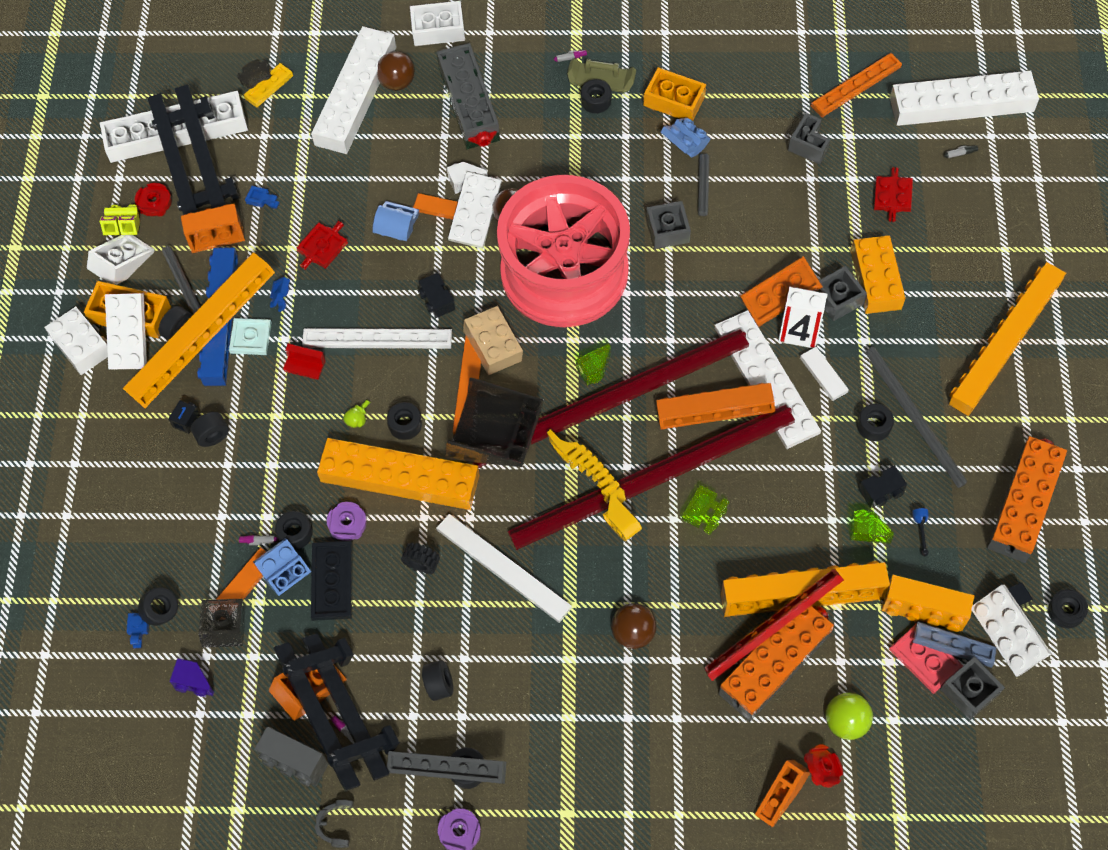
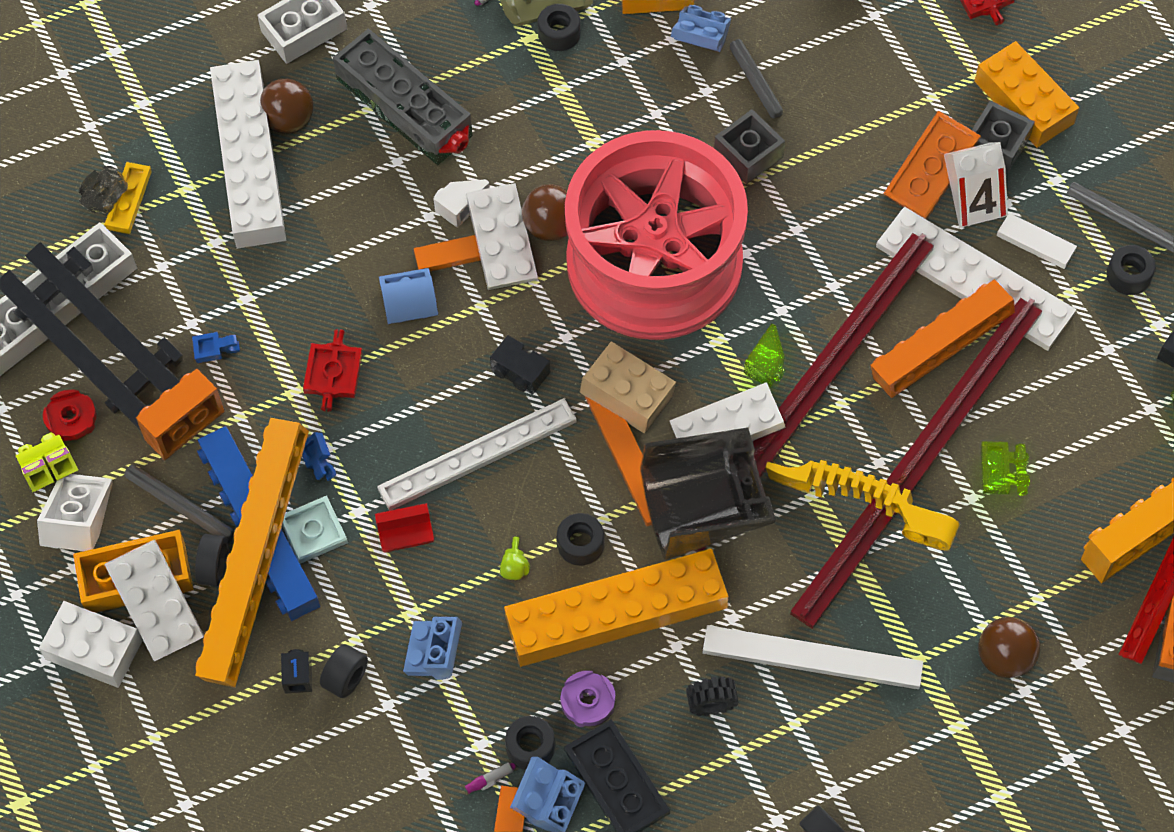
camera: 30 degrees left, 0 degrees up
none -> medium blue brick [403,617,462,680]
none -> white plate [670,382,786,466]

